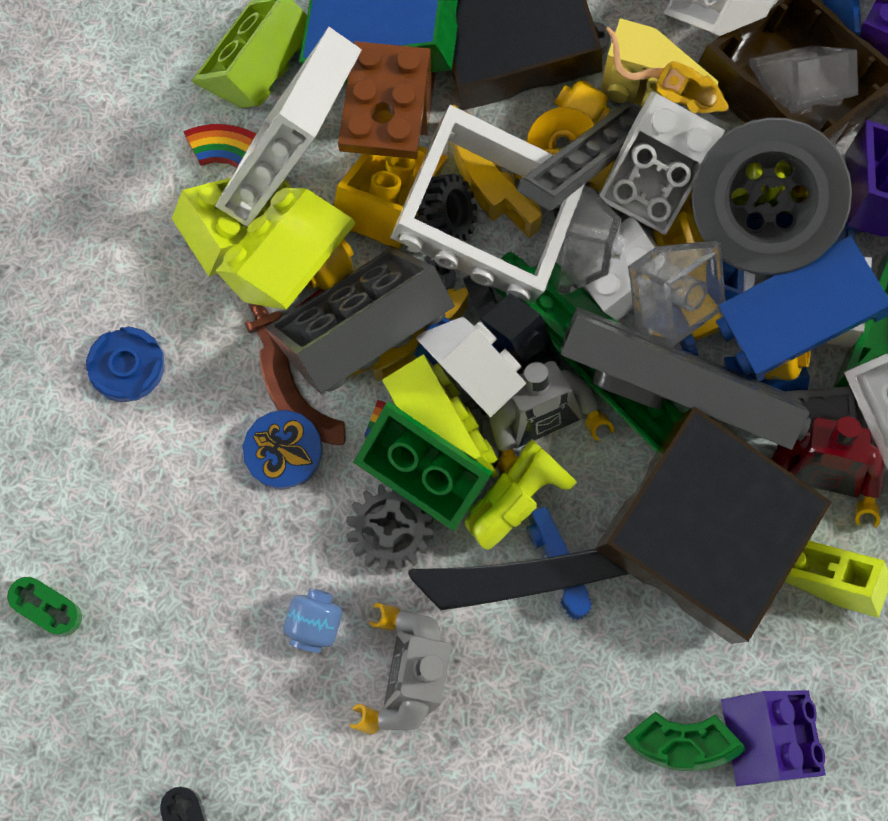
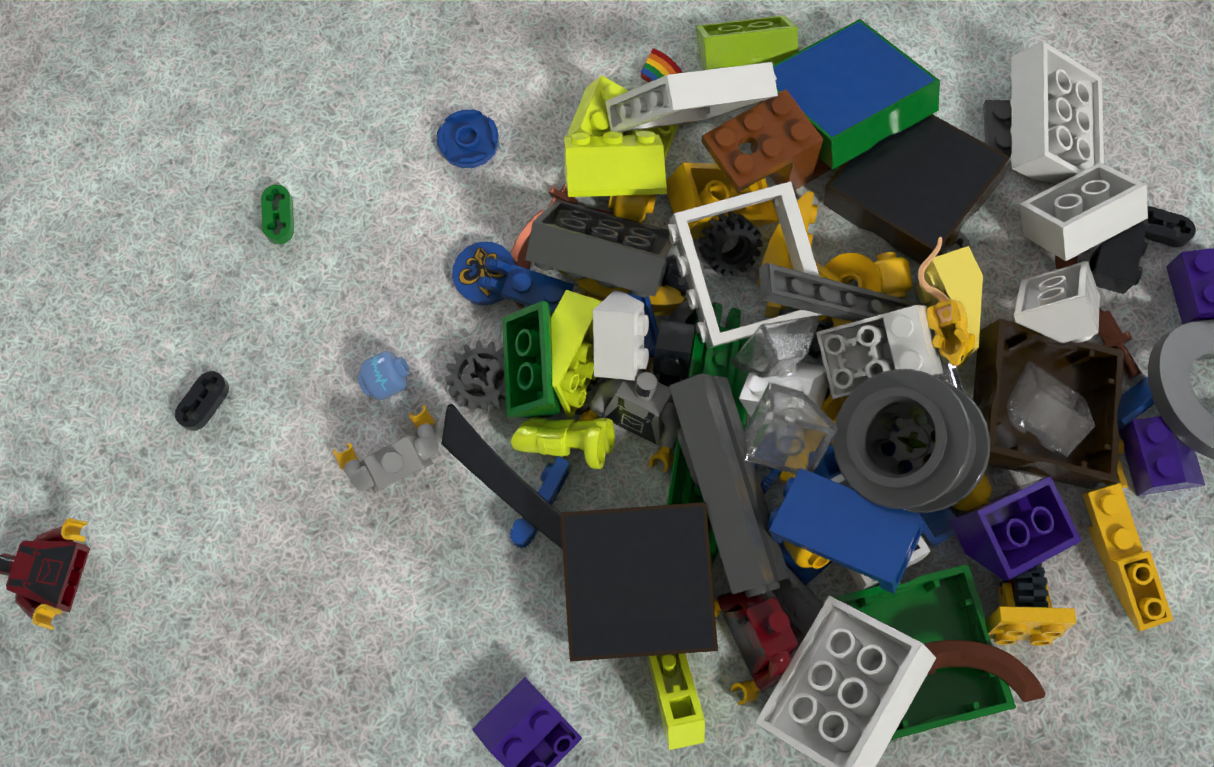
camera: 55 degrees right, 0 degrees up
green tile [623,711,746,771] -> none
none -> blue hinge [477,258,574,313]

